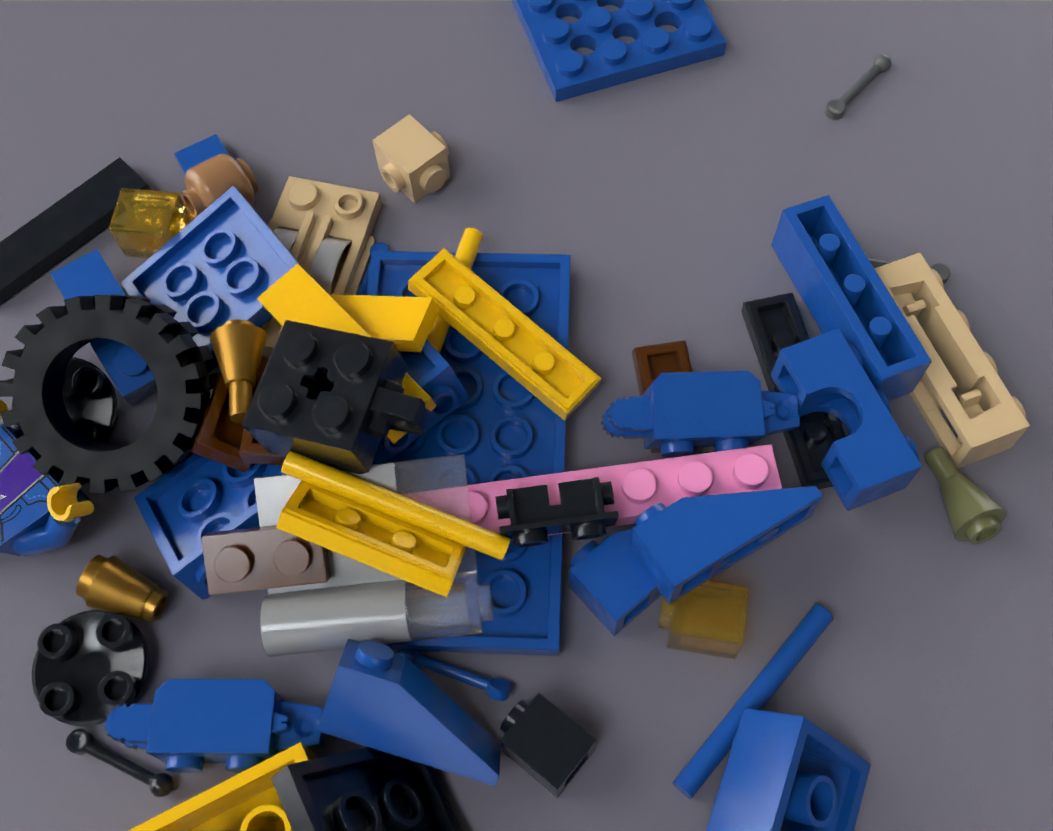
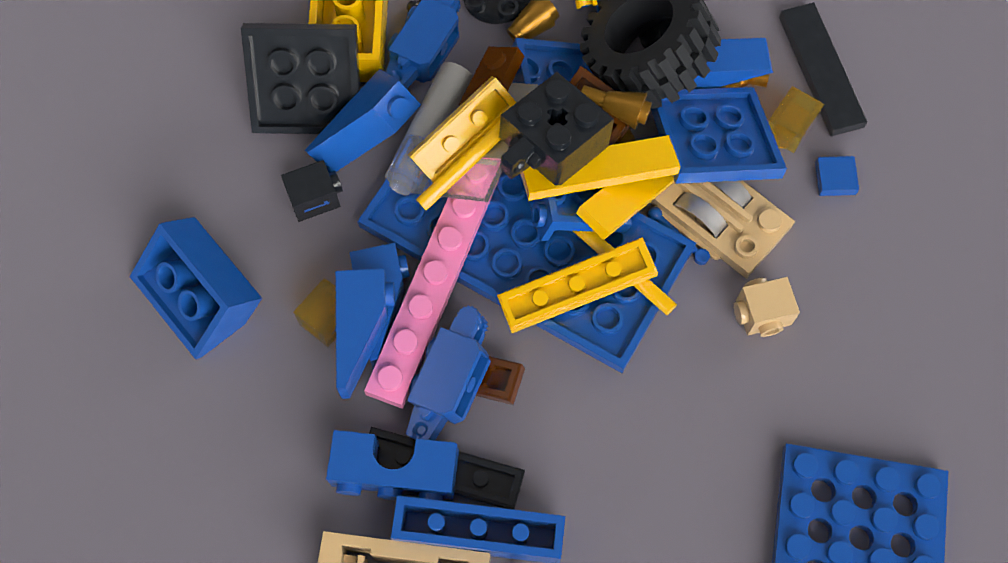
camera: 115 degrees right, 5 degrees up
medium nougat head [181,153,258,218] -> none
blue hinge [397,649,512,701] -> none
black hinge [495,477,619,548] -> none
blue bar [672,604,833,799] -> none
olive cone [924,447,1007,544] -> none

